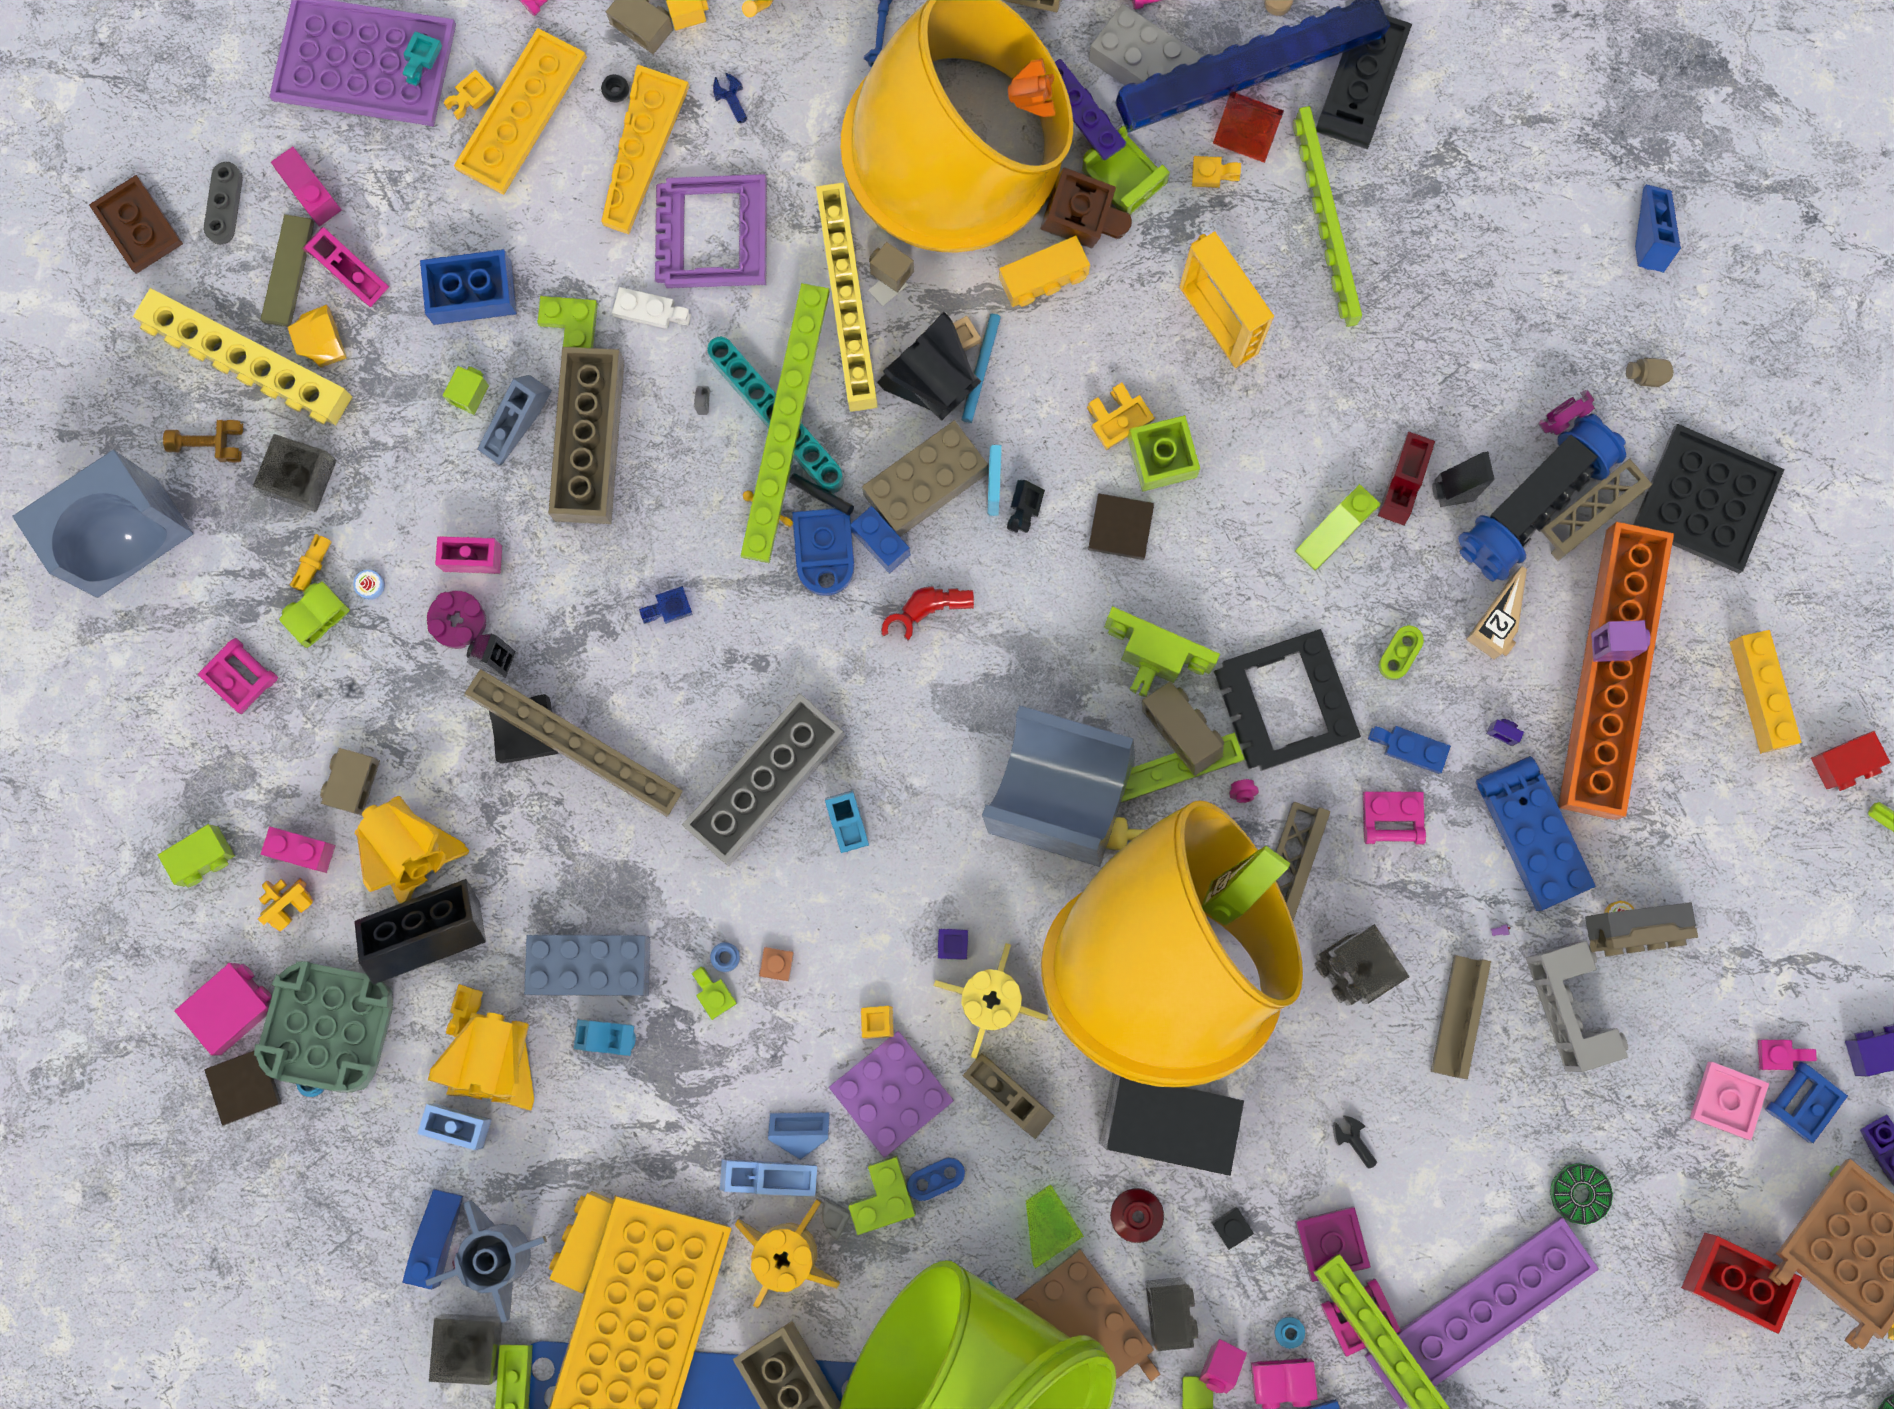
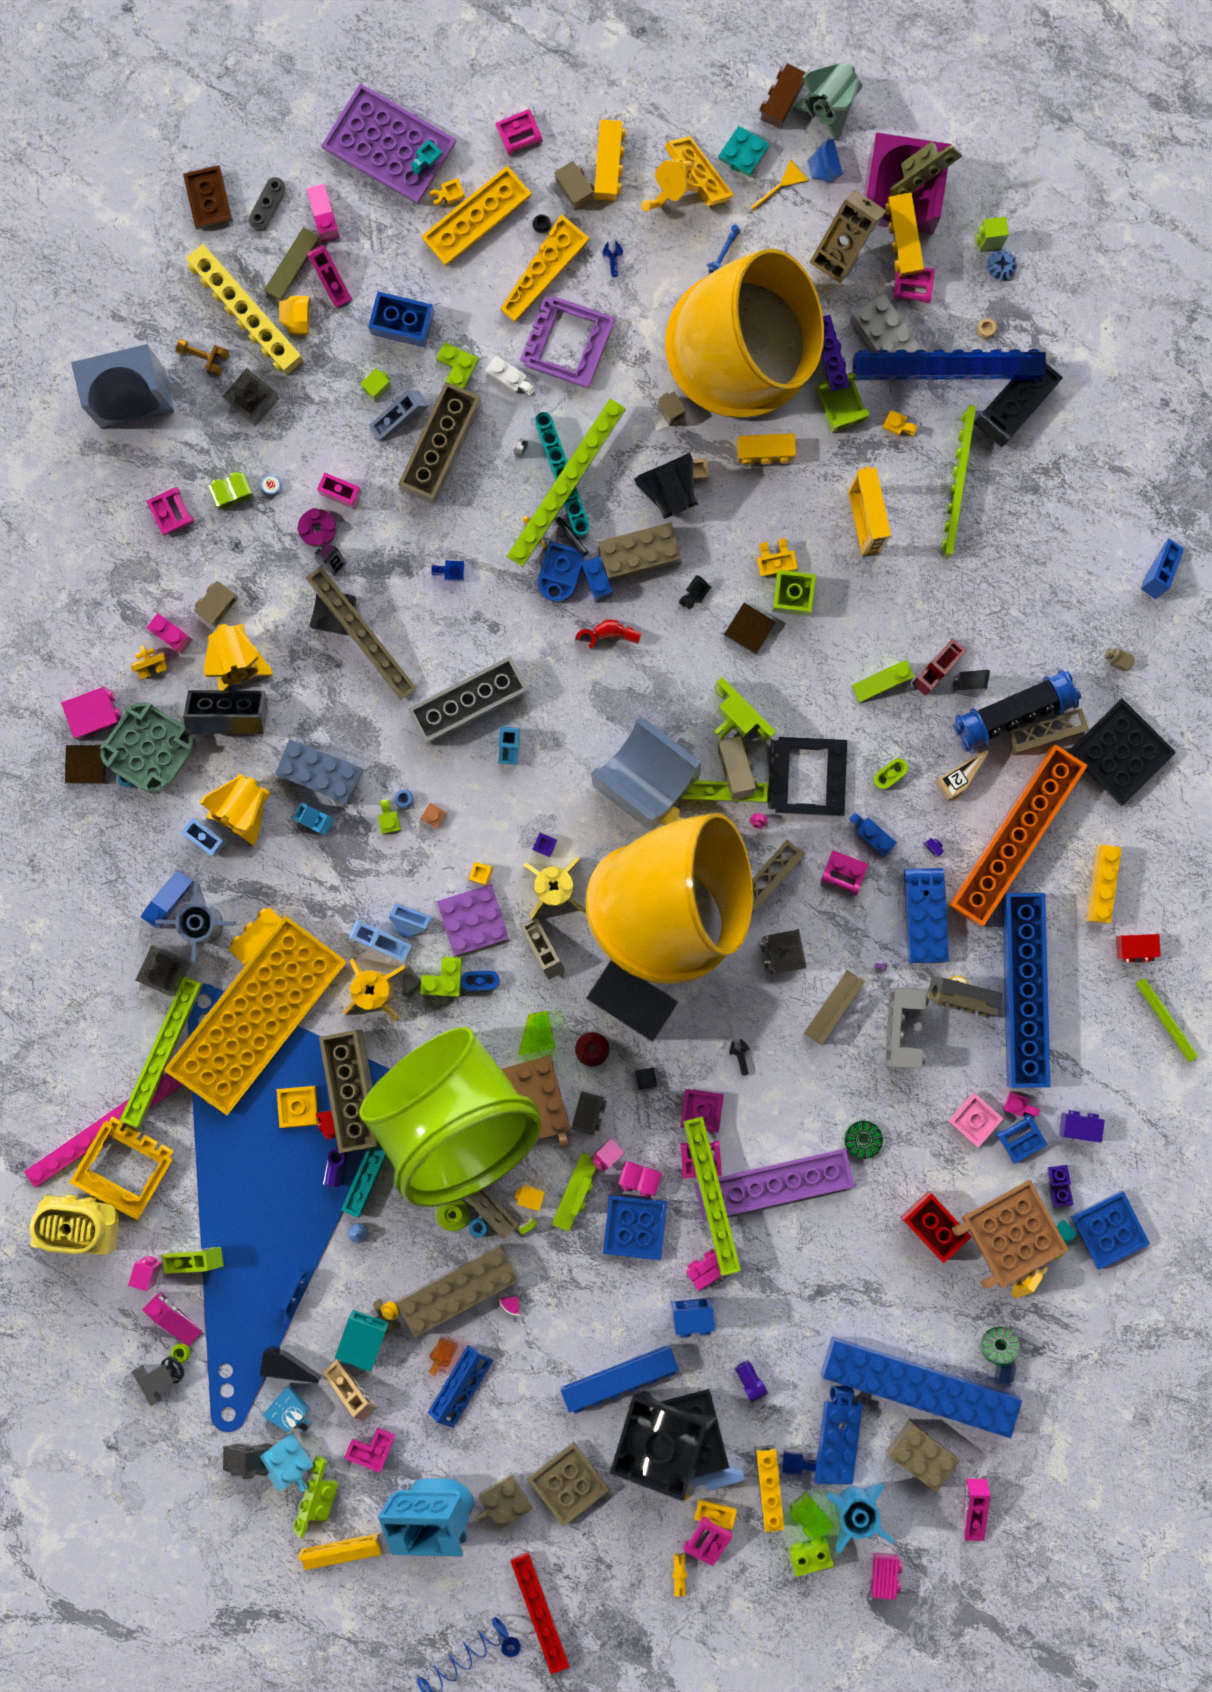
camera: 15 degrees right, 5 degrees up
lime brick [157,824,235,888] -> none
yellow pin [289,534,332,592] -> none
yellow plate [446,984,483,1037] -> none
light yellow brick [816,182,878,412] -> none
dark azure bar [961,314,1001,423] -> none
medium azure tile [987,445,1002,516] -> none
orange brick [1008,58,1056,117] -> none
reddish brown brick [1040,167,1132,248] -> none
lime slope [1202,846,1290,926] -> none
clear red plate [1213,91,1284,163] -> none
dark azure plate [1274,1317,1305,1349] -> none
magenta plate [1538,390,1595,435] -> none
medium lavender brick [1591,620,1650,662] -> none
none -> blue brick [1002,893,1050,1088]

